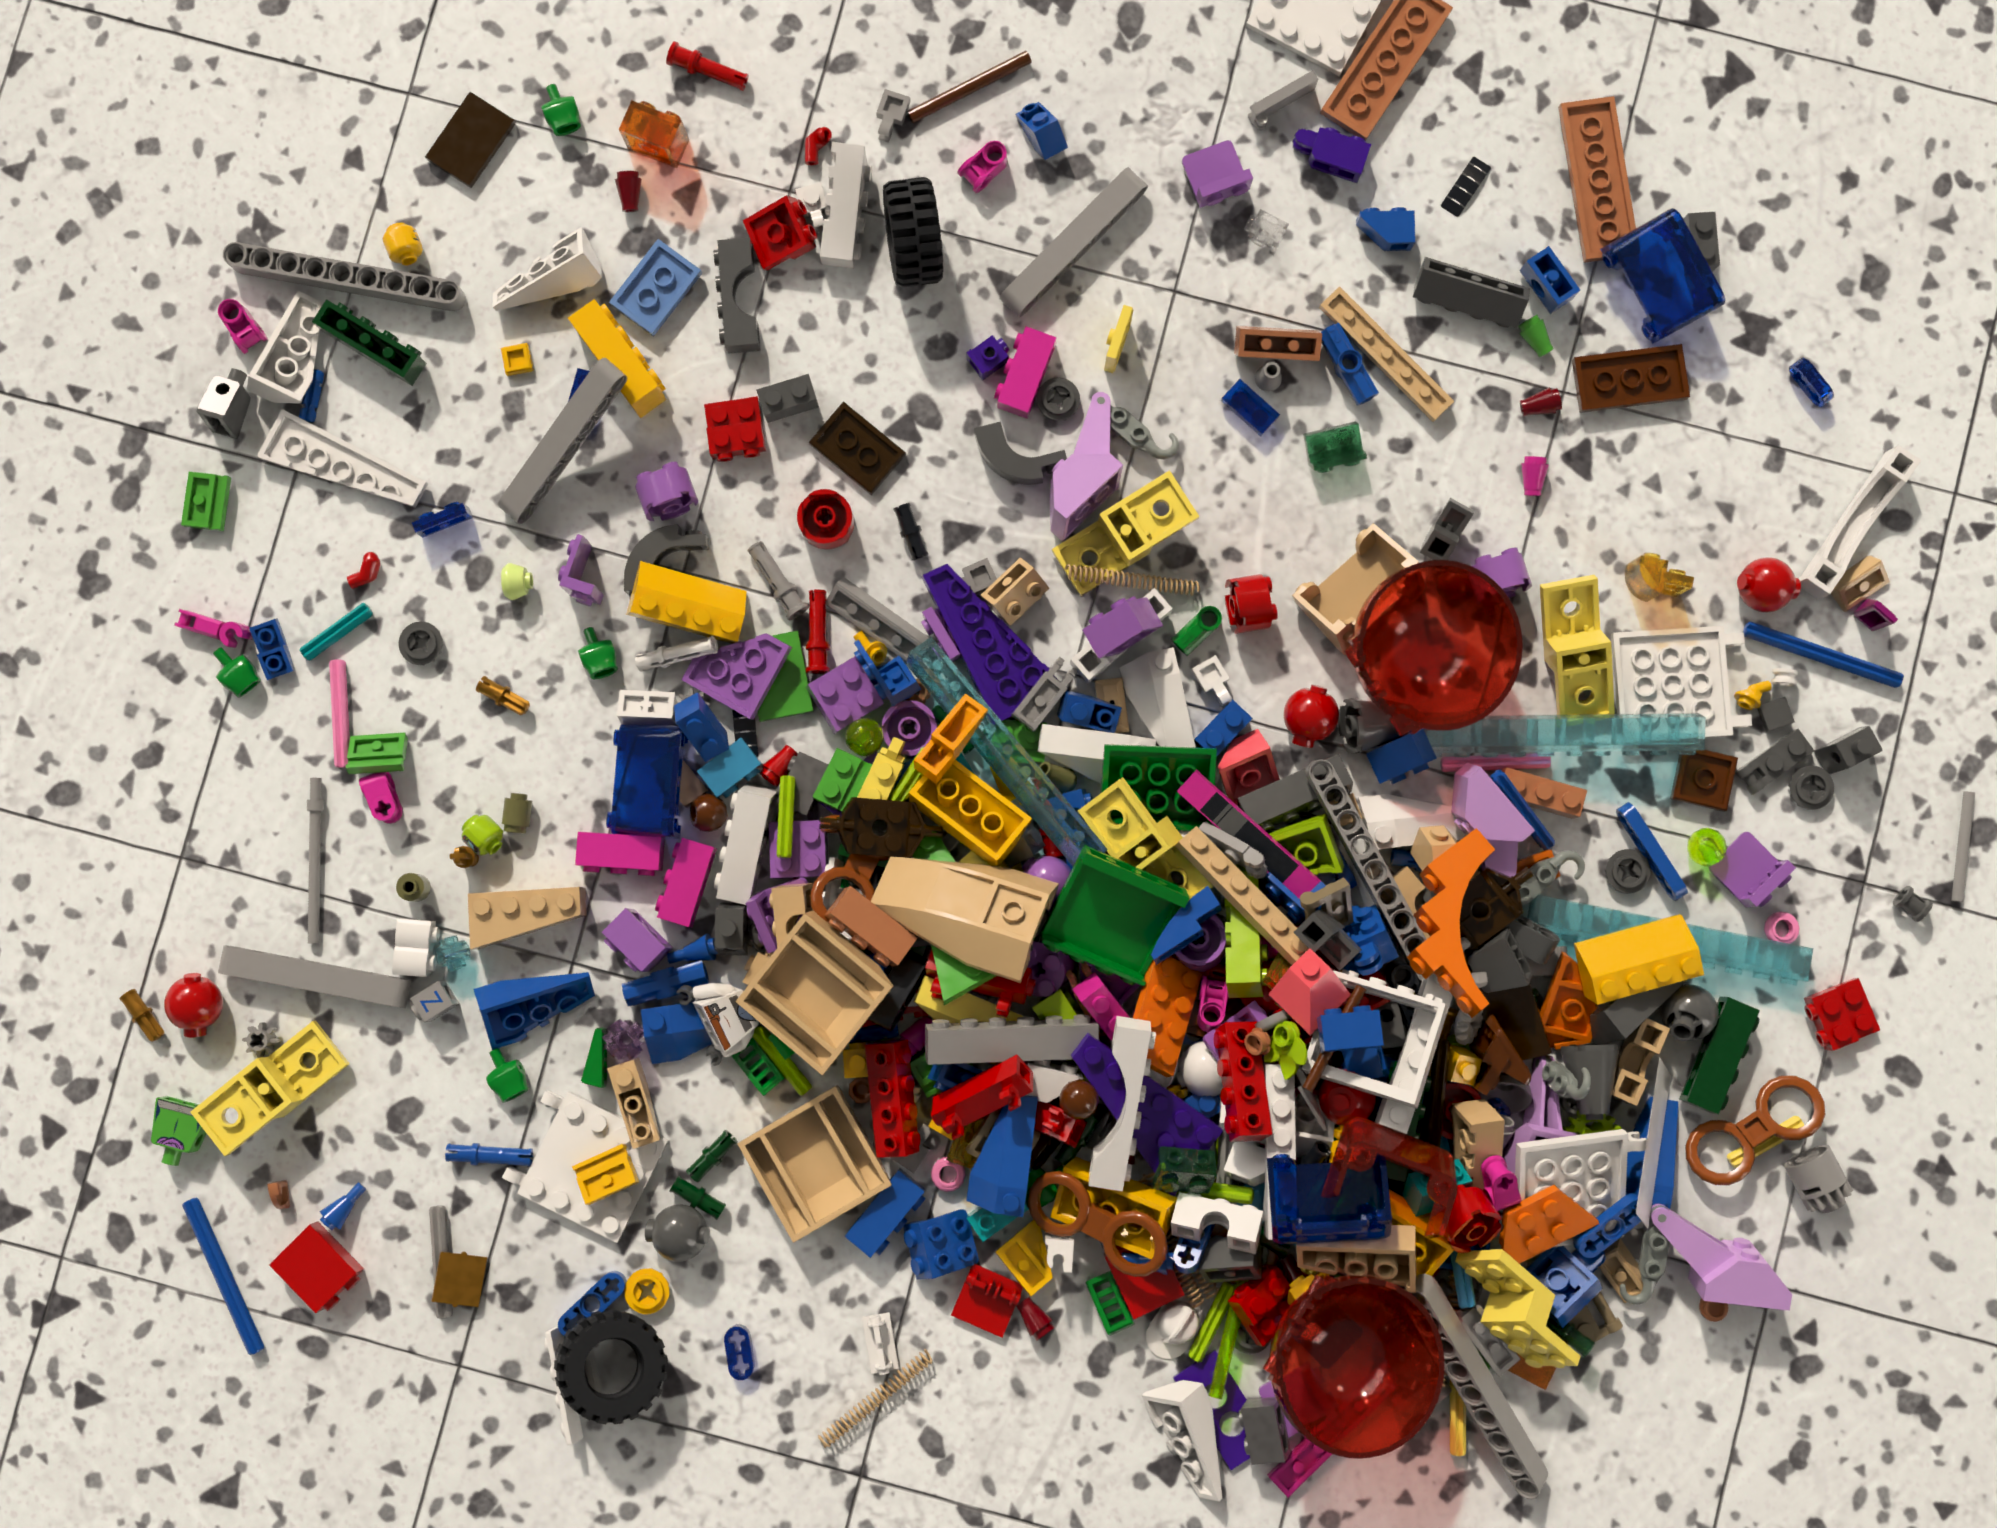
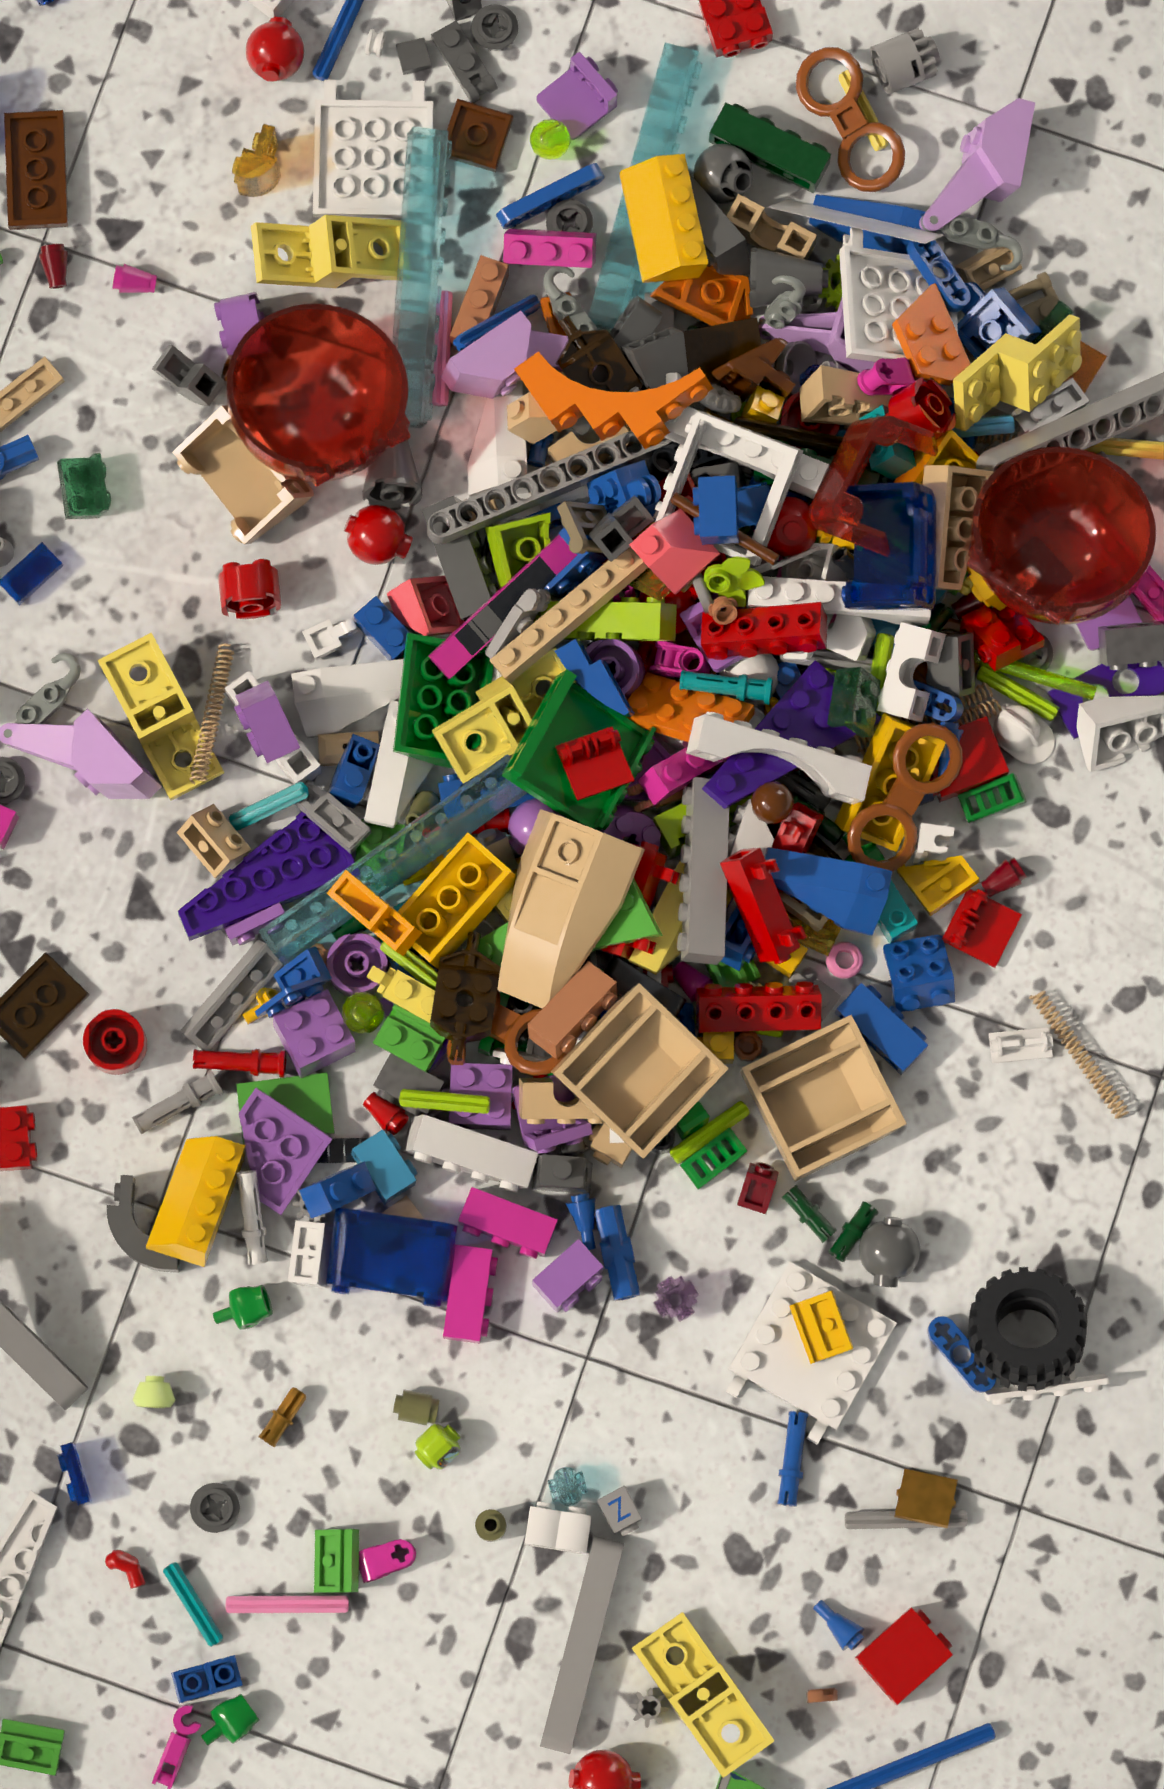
camera: 90 degrees left, 5 degrees down
light grey bar [307,778,324,944] -> none
pearl gold axle [449,846,479,868] -> none
tan wedge [468,887,587,950] -> none
blue wedge [473,972,595,1050] -> none
green piece [486,1048,529,1103] -> none
medium lavender bracket [558,534,604,607] -> none
green slope [581,1027,607,1088] -> none
tan slope [607,1057,660,1149] -> none
yellow gear [624,1268,670,1314] -> none
medium lavender brick [635,462,698,521] -> none
blue wedge [641,1002,713,1064] -> none
white torso [676,983,759,1066] -> none
reddish brown piece [690,794,728,832] -> none
clear blue beam [724,1324,755,1380] -> none
black pin [893,503,928,560] -> none
light grey plate [962,558,997,594] -> none
dark grey arch [974,421,1067,485] -> none
green piece [1171,606,1222,656] -> none
blue brick [1366,728,1437,784] -> none
nougat plate [1699,1298,1728,1322] -> none
yellow plate [1734,681,1772,710] -> none
bright pink piece [1764,911,1800,946] -> none
none -> teal axle [229,782,309,831]
none -> dark pink brick [503,229,597,268]
none -> red hinge [555,727,635,801]
none -> teal pin [679,670,773,705]
none -> dark red bracket [737,1162,779,1214]

